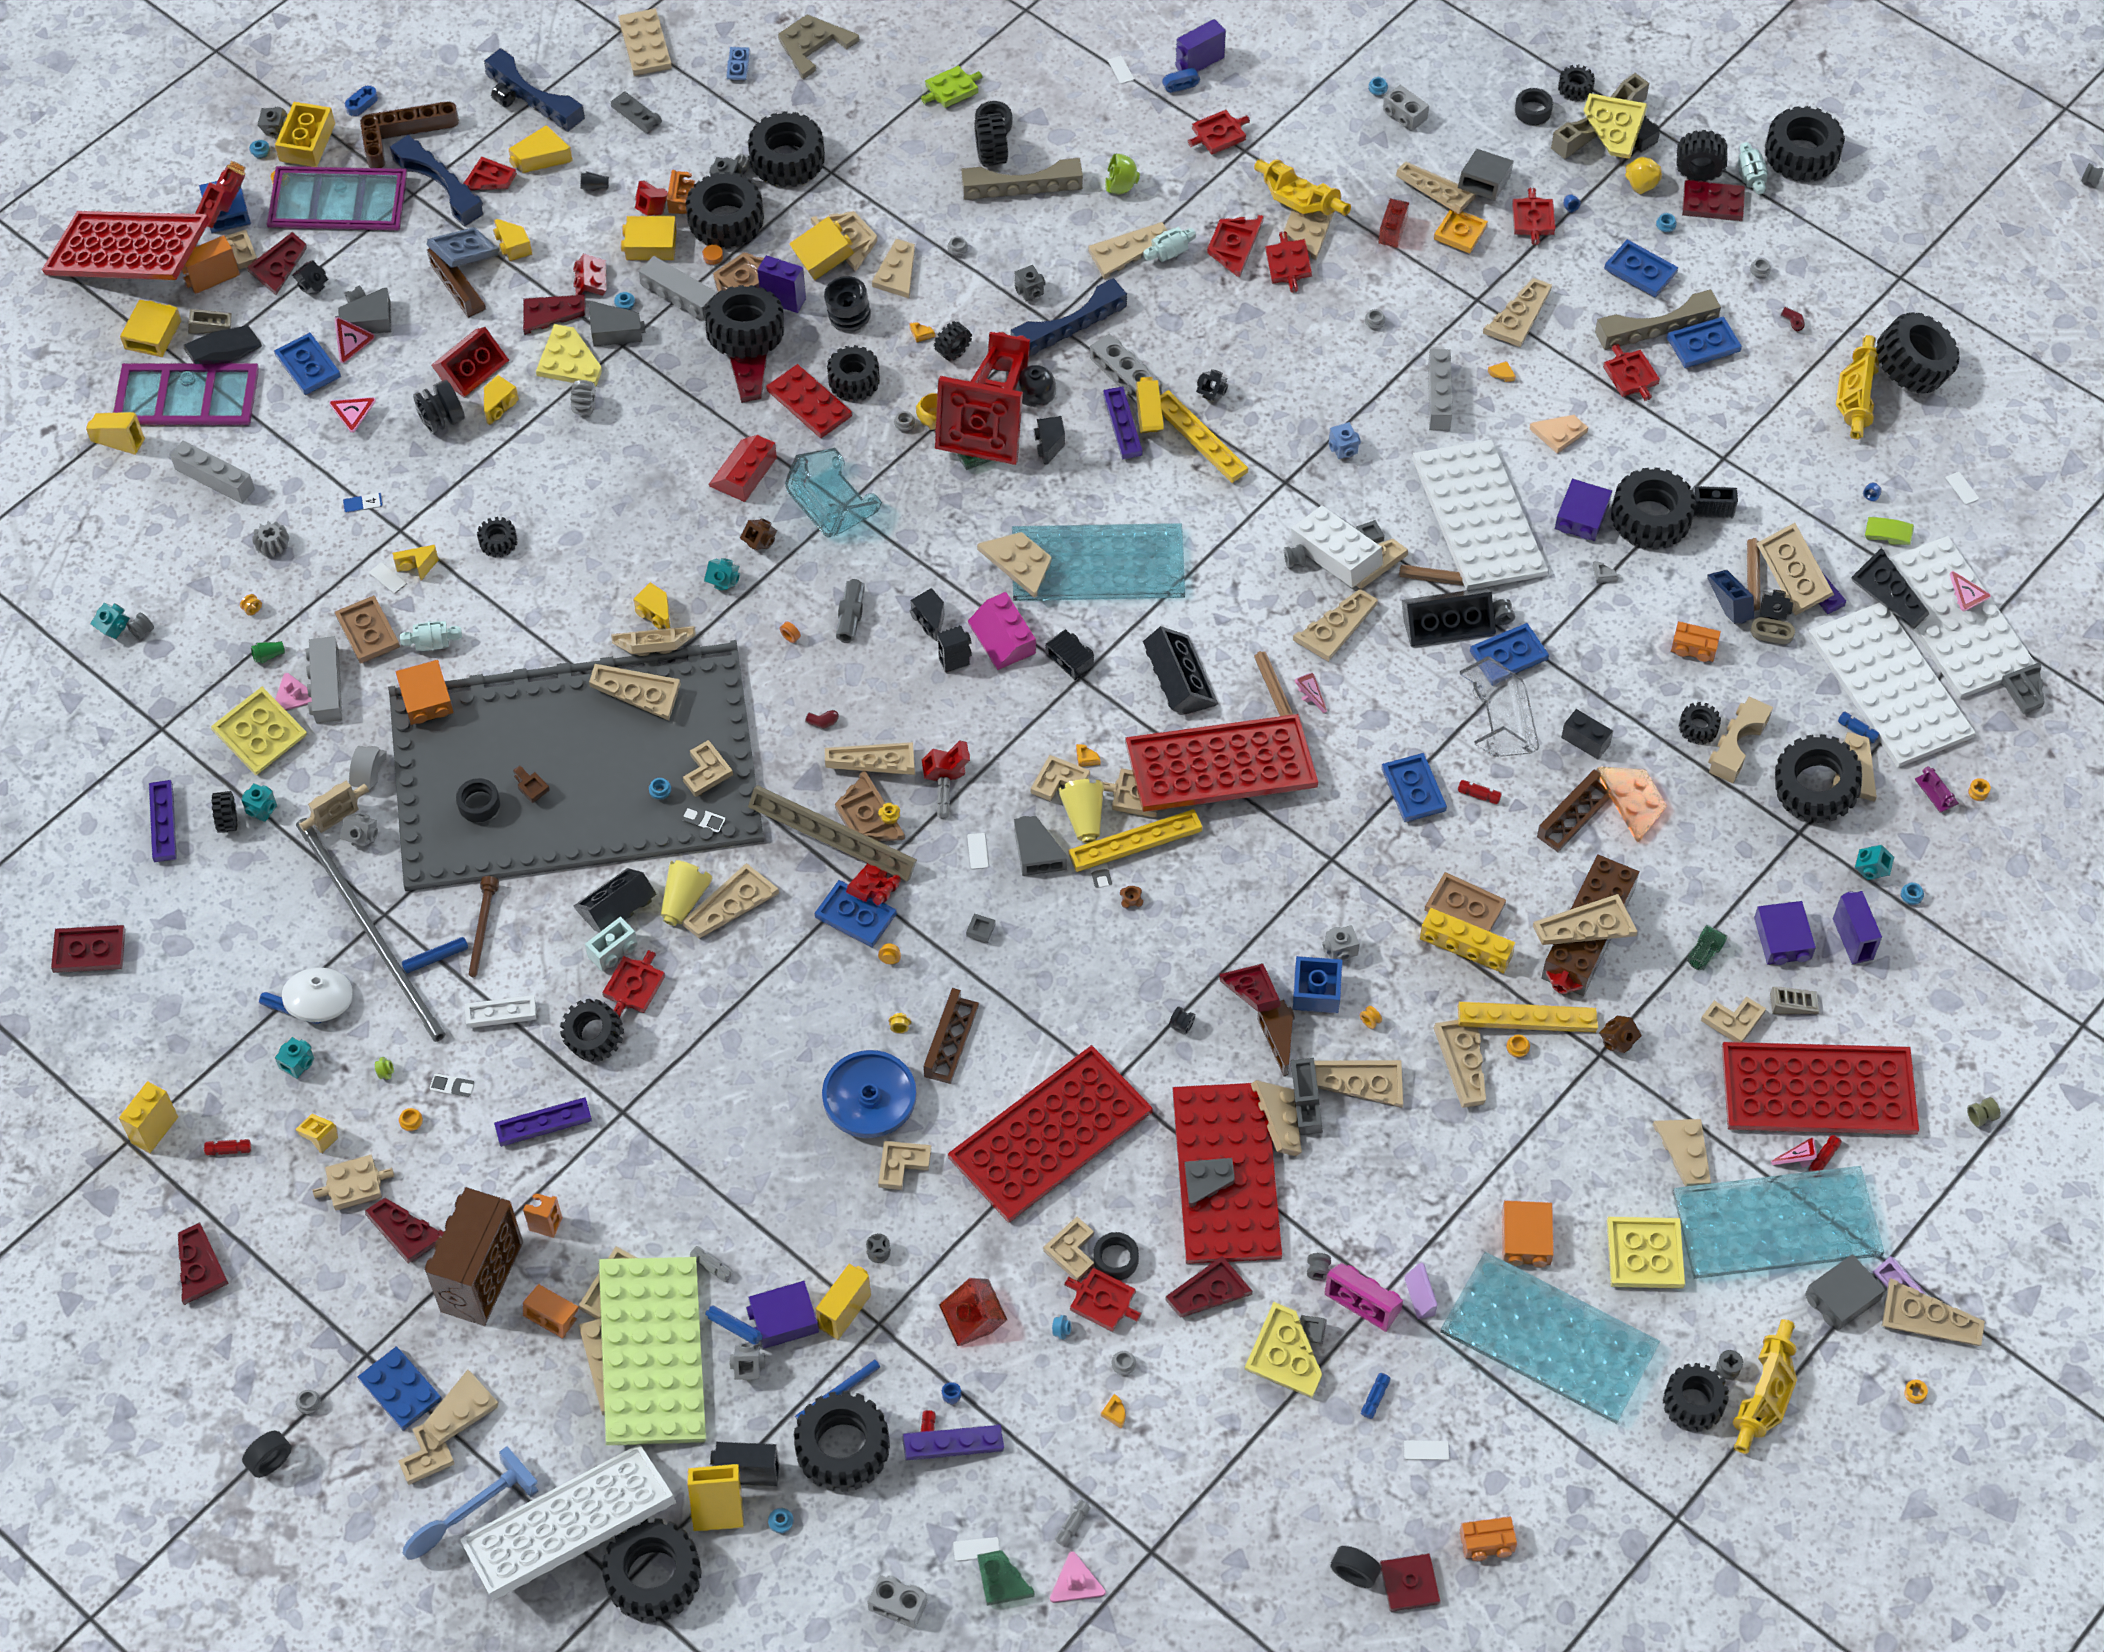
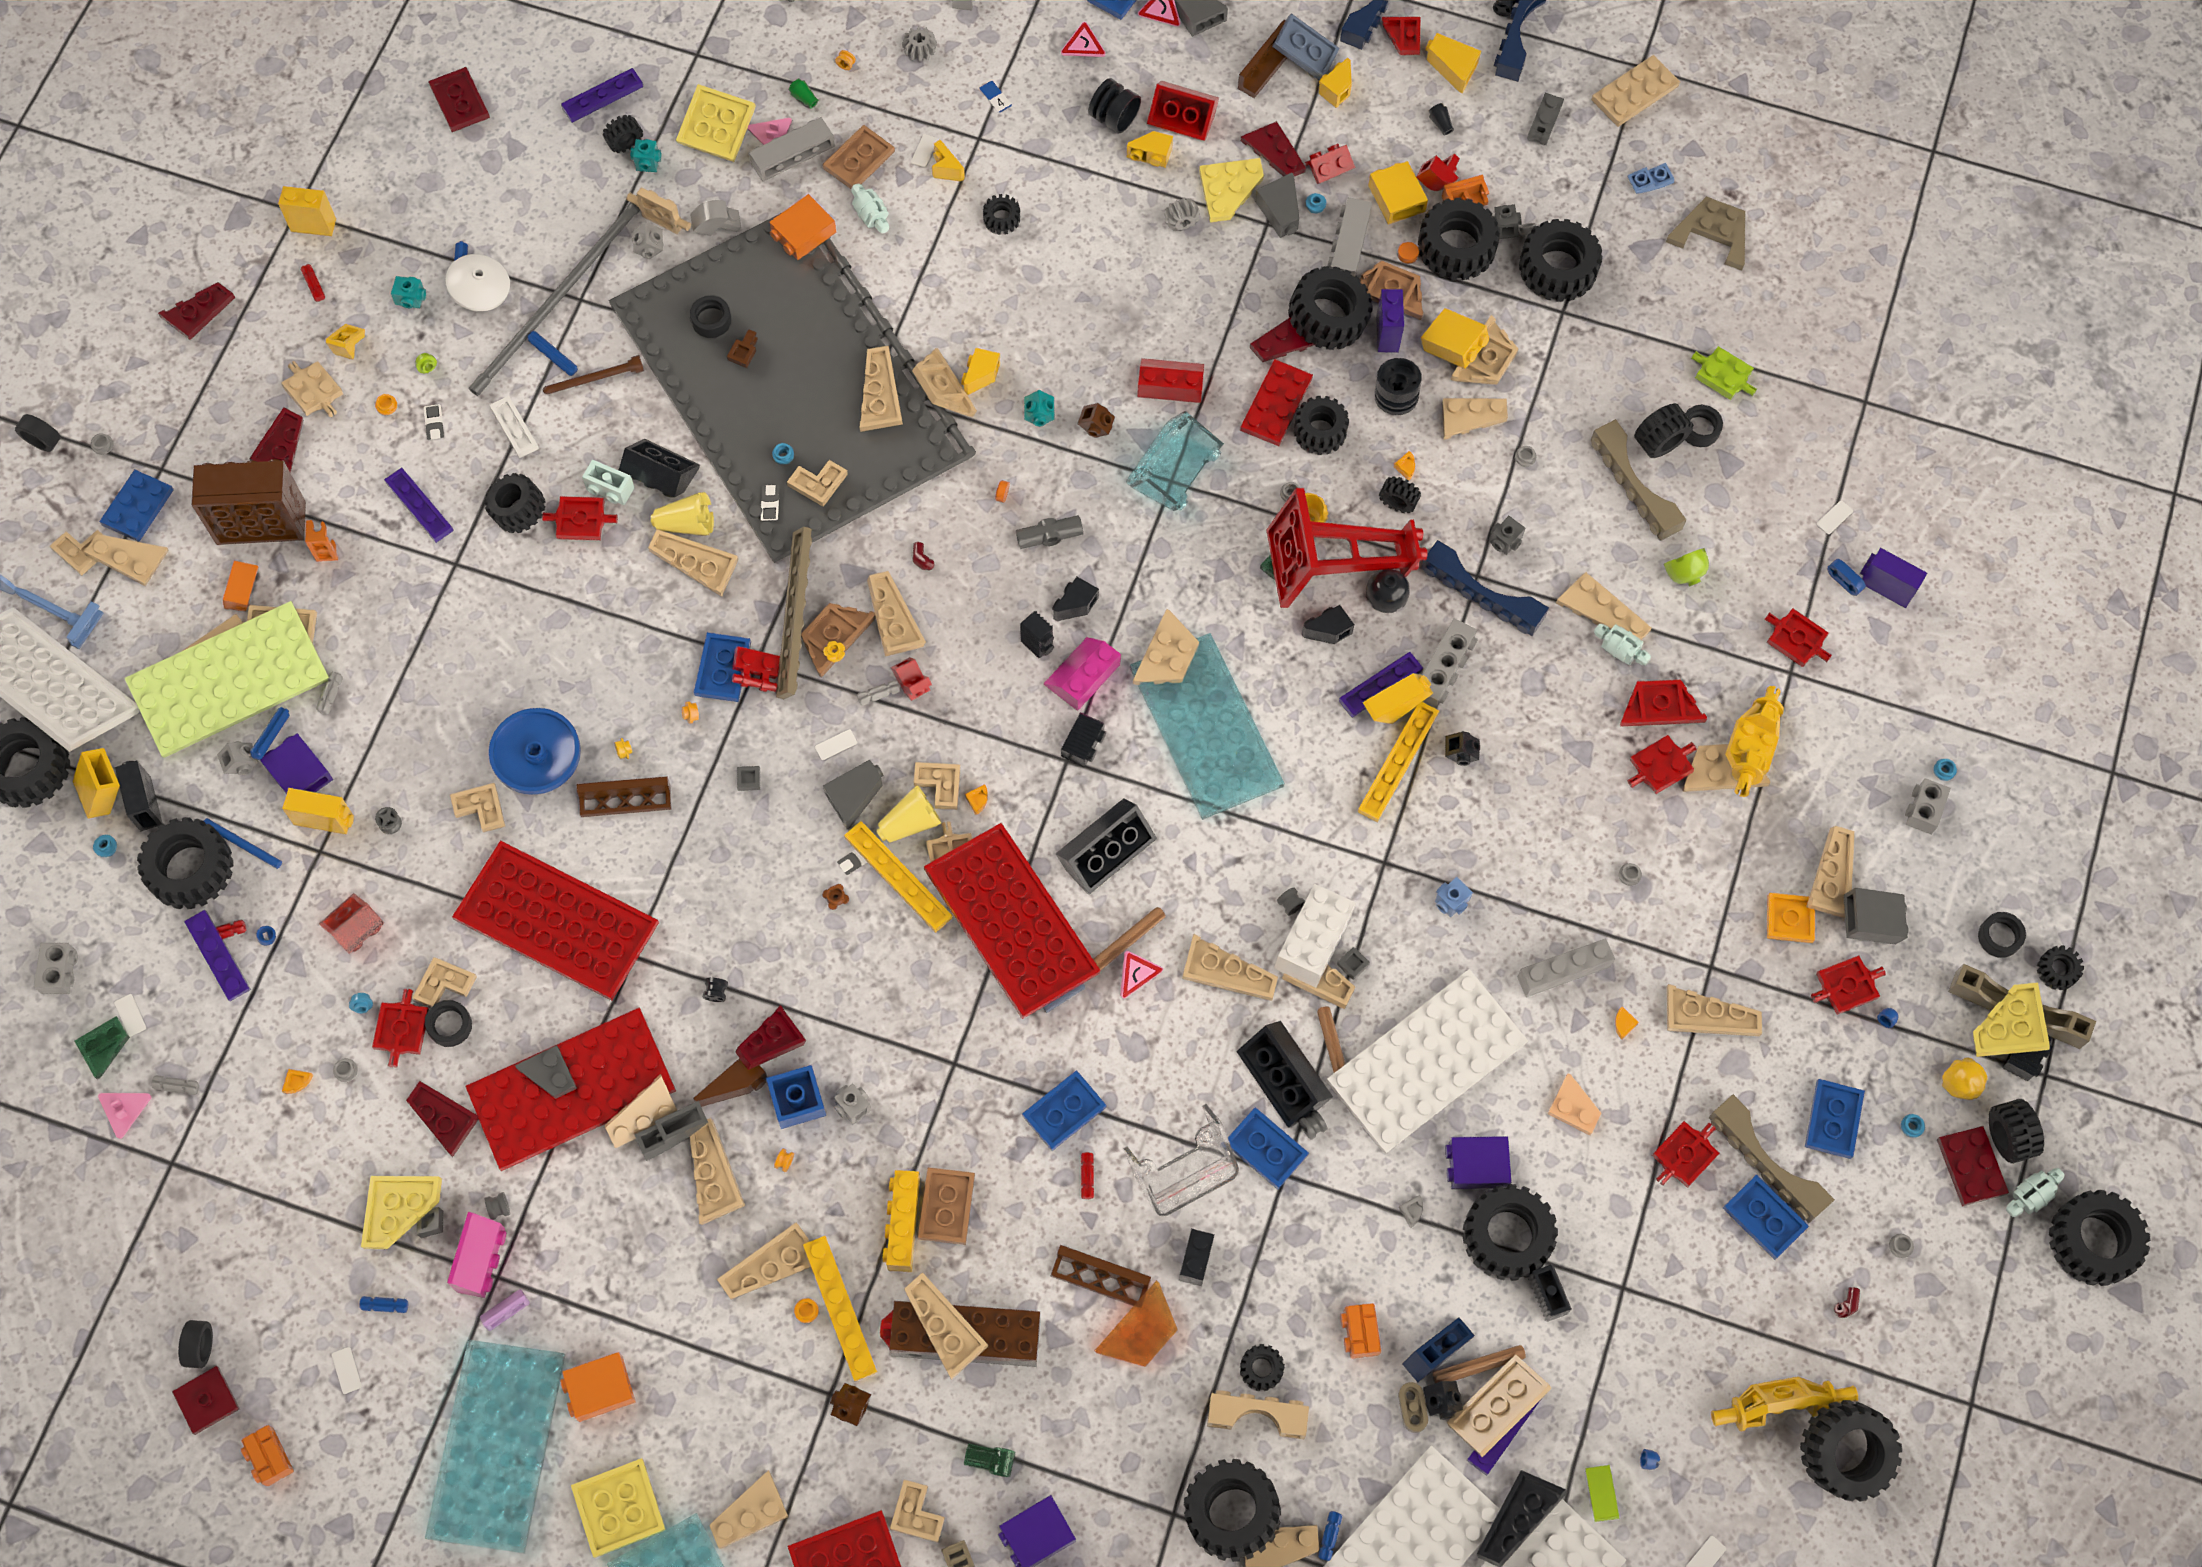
camera: 65 degrees right, 10 degrees up
clear red brick [1378,198,1410,248] -> none

